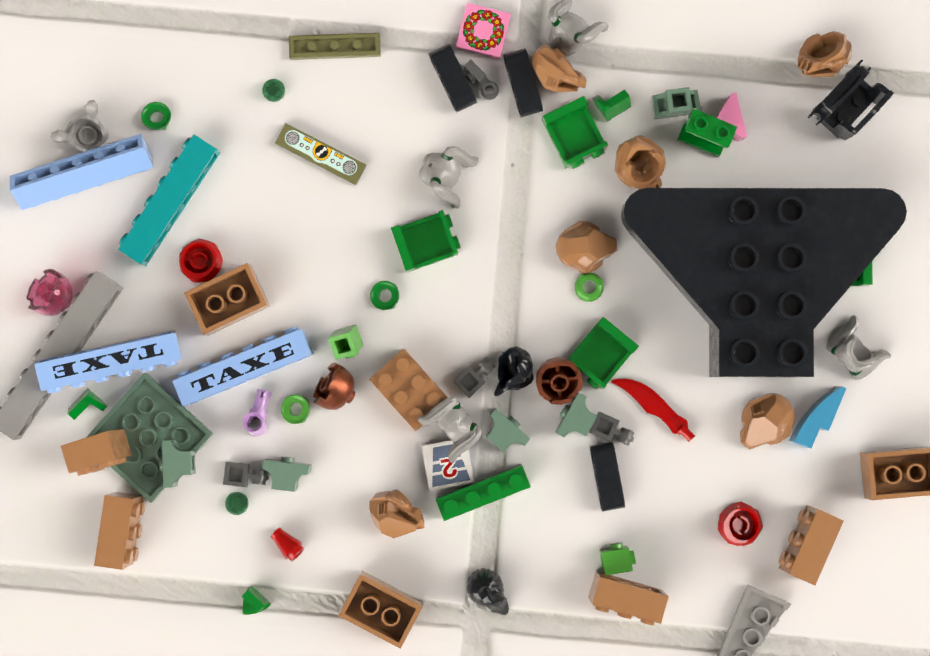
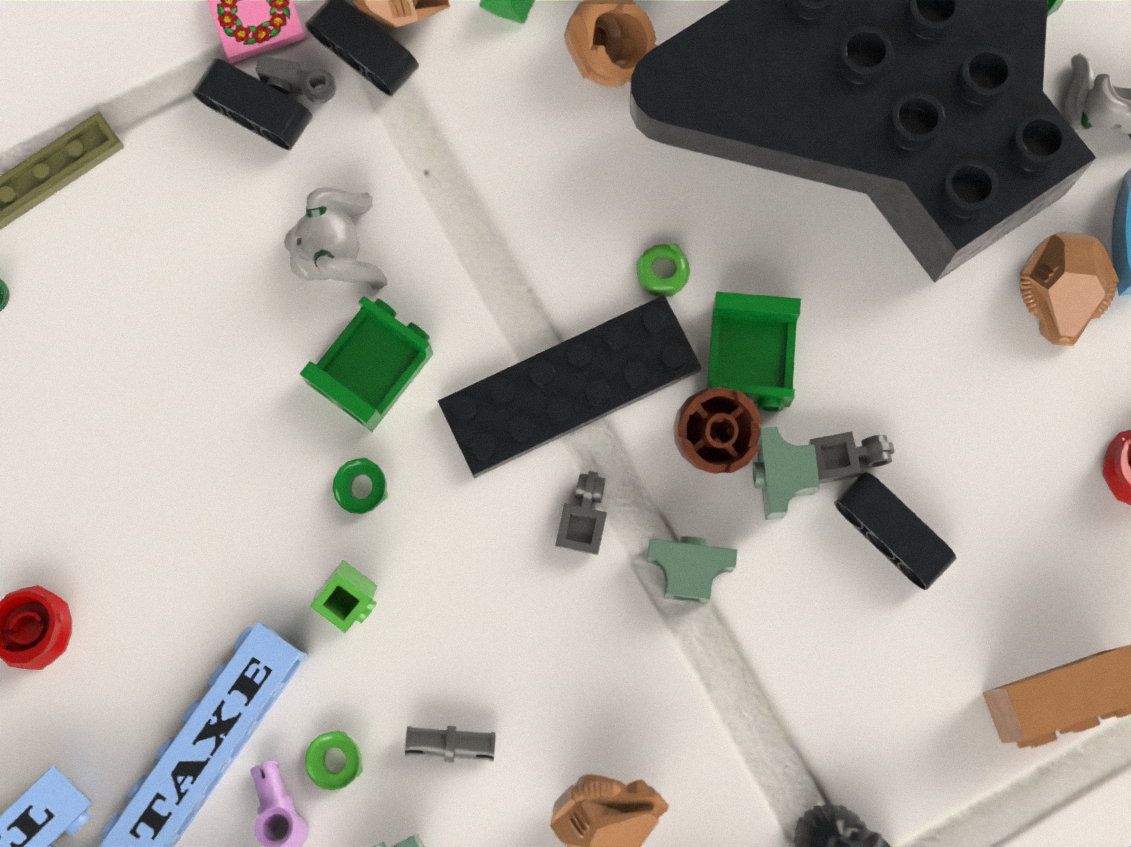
camera: 30 degrees left, 10 degrees down
medium nougat brick [184,263,271,336] -> none
tile [275,123,367,185] -> none
copper cylinder [313,363,356,410] -> none
medium nougat brick [369,349,448,431] -> none
light grey hair [418,396,482,463] -> none
tile [421,440,475,491] -> none
green brick [435,464,531,521] -> none
black hair [494,346,534,396] -> none
green panel [542,96,608,169] -> none
medium nougat helmet [556,221,617,273] -> none
bright green brick [599,543,636,576] -> none
red sword [611,379,695,442] -> none
none -> dark grey pin [405,726,496,762]
none -> black plate [438,295,702,478]

